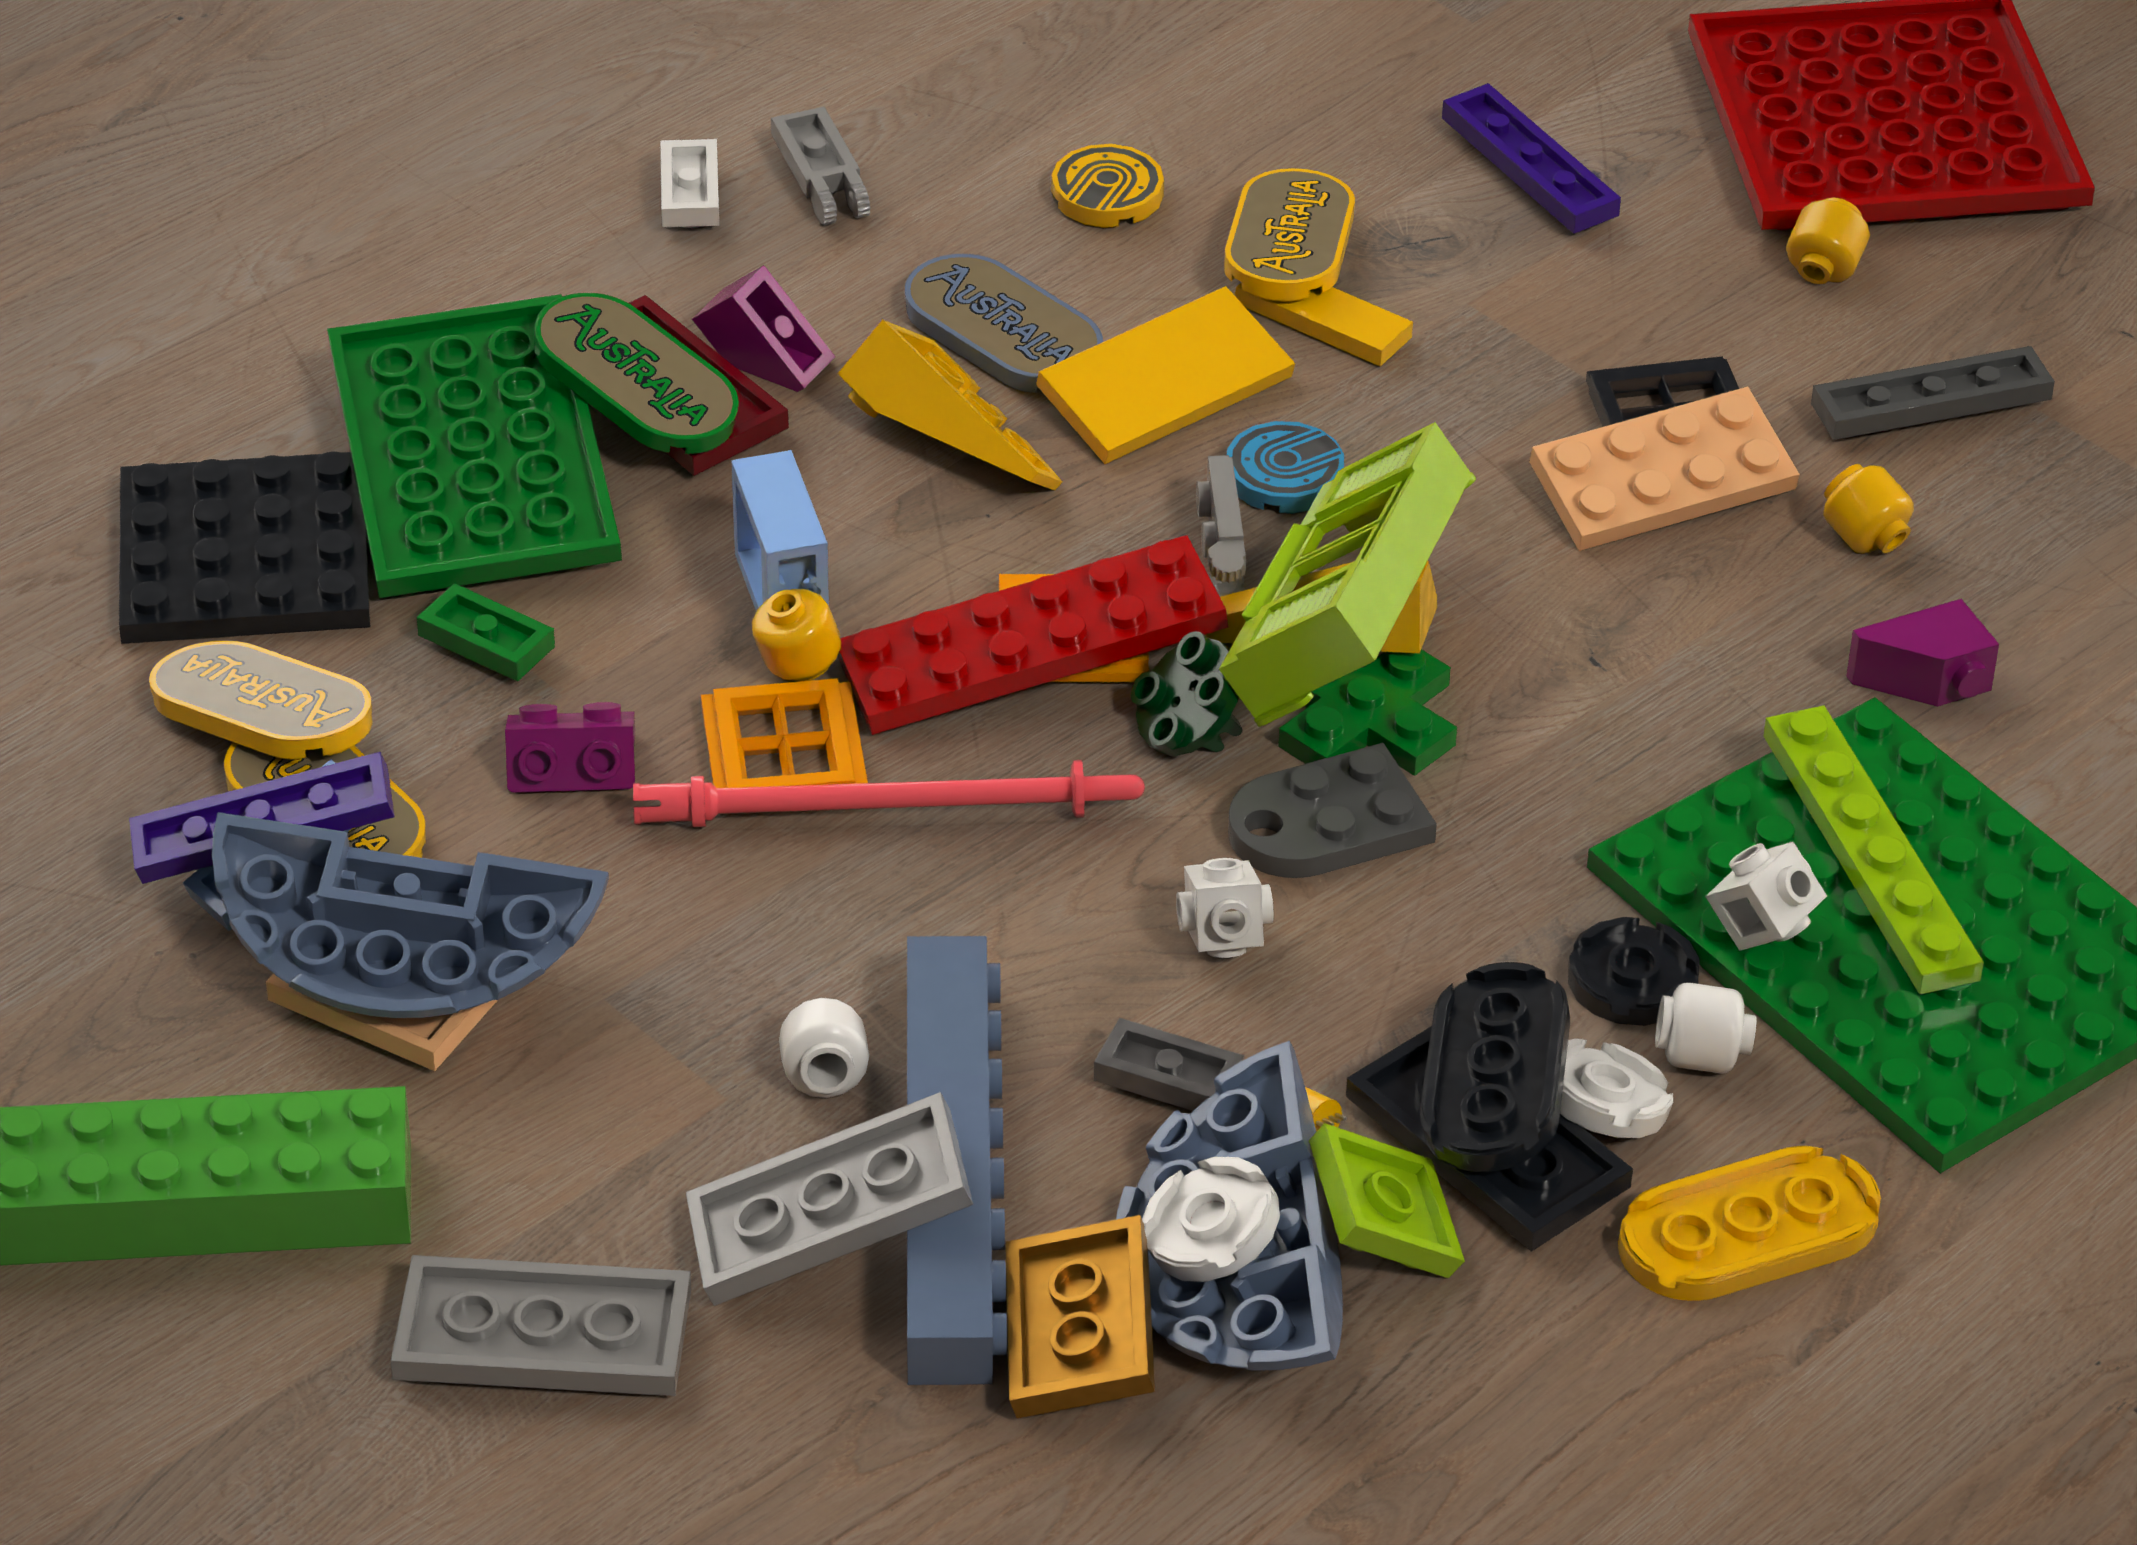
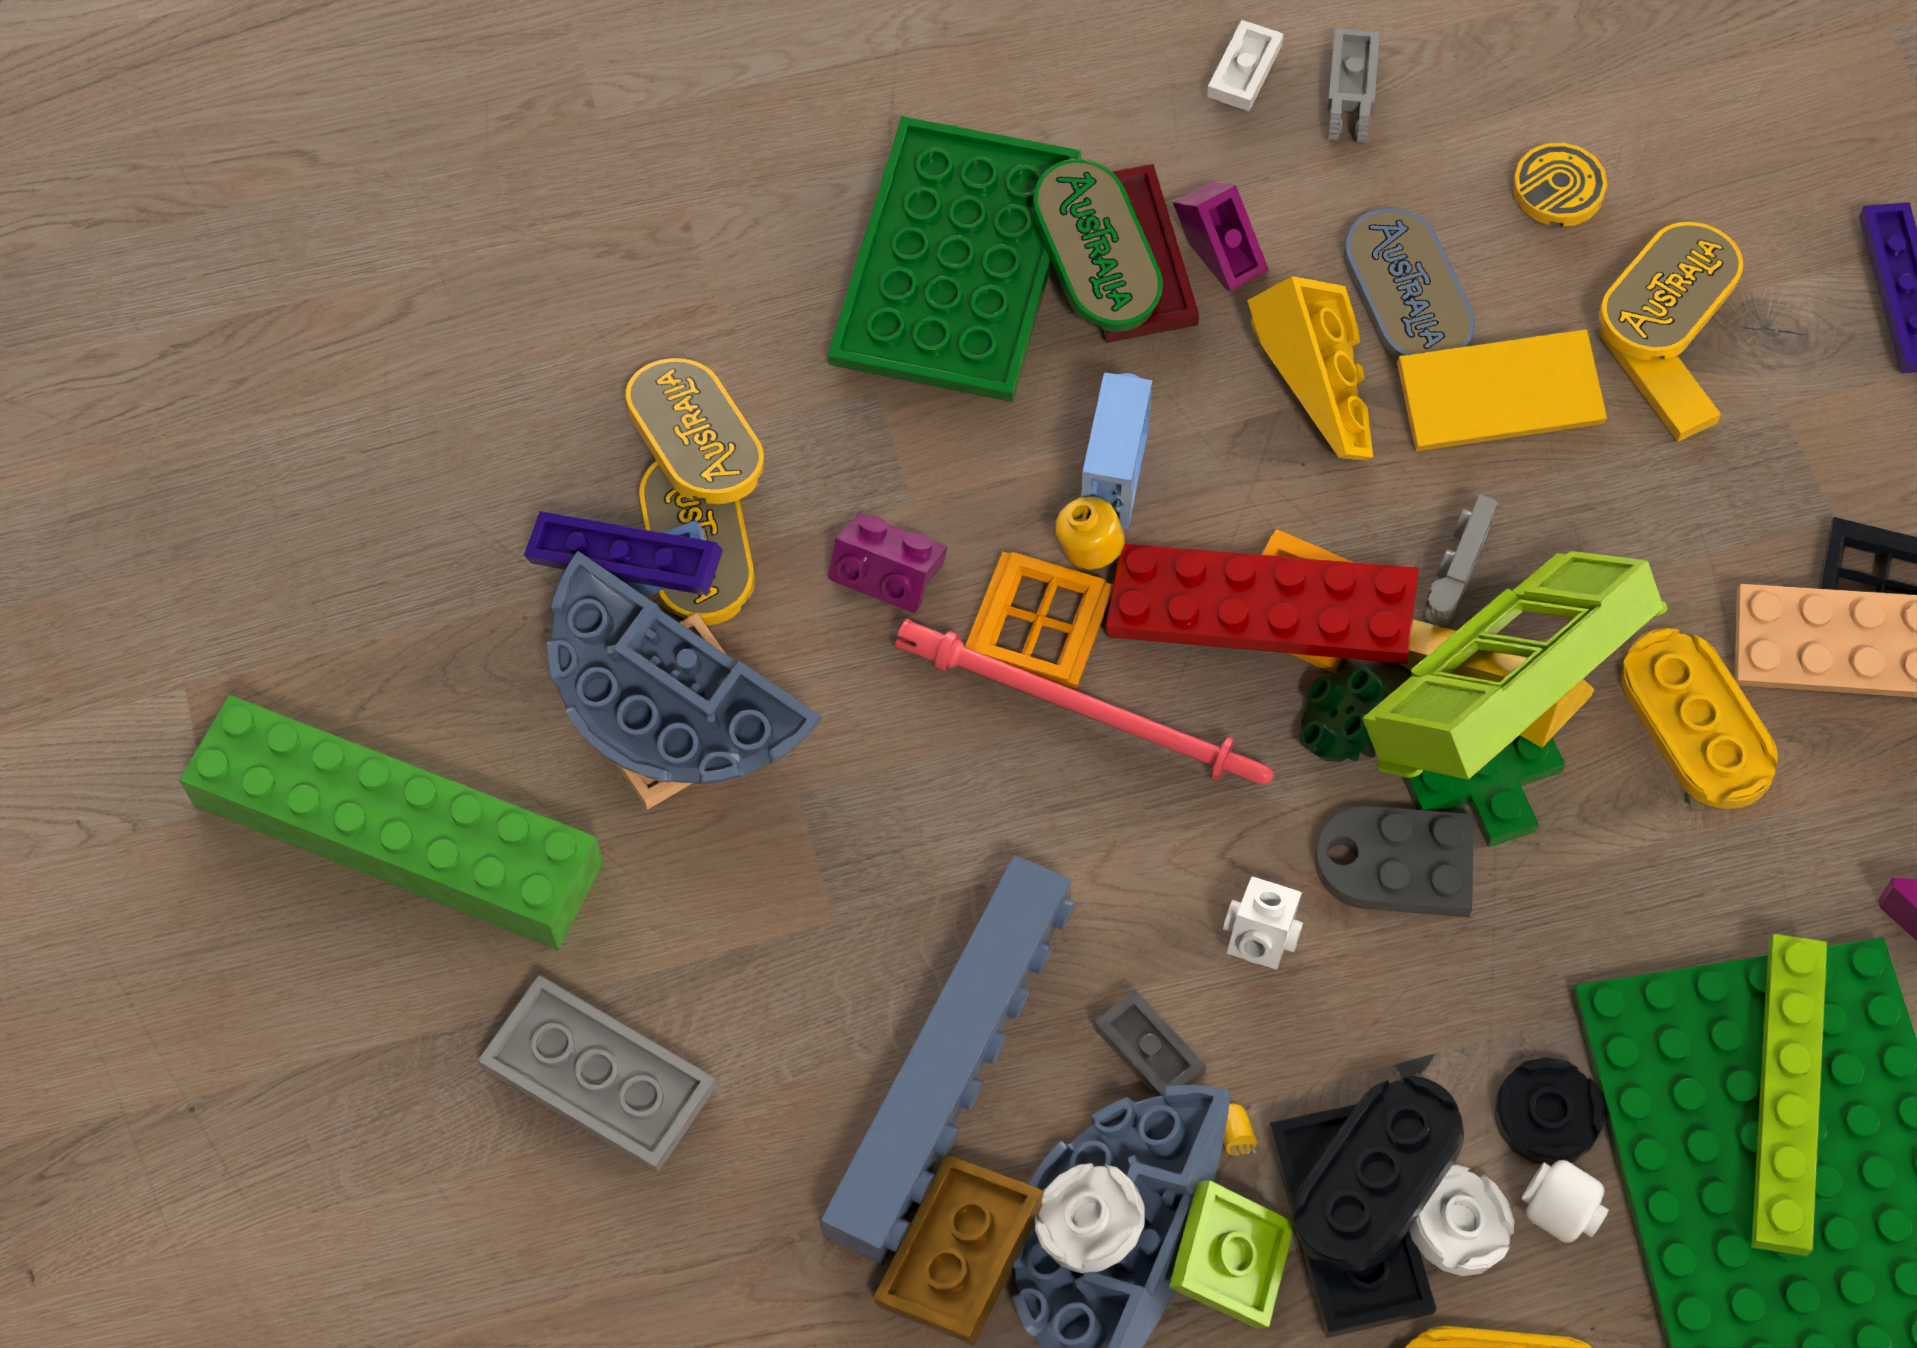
camera: 30 degrees right, 20 degrees up
black plate [119,451,371,644] -> none
green plate [417,583,555,682] -> none
light grey plate [686,1092,973,1306] -> none
white head [779,998,869,1098] -> none
tile [1227,421,1344,514] -> none
white brick [1705,842,1827,951] -> none
none -> yellow tile [1621,628,1778,809]

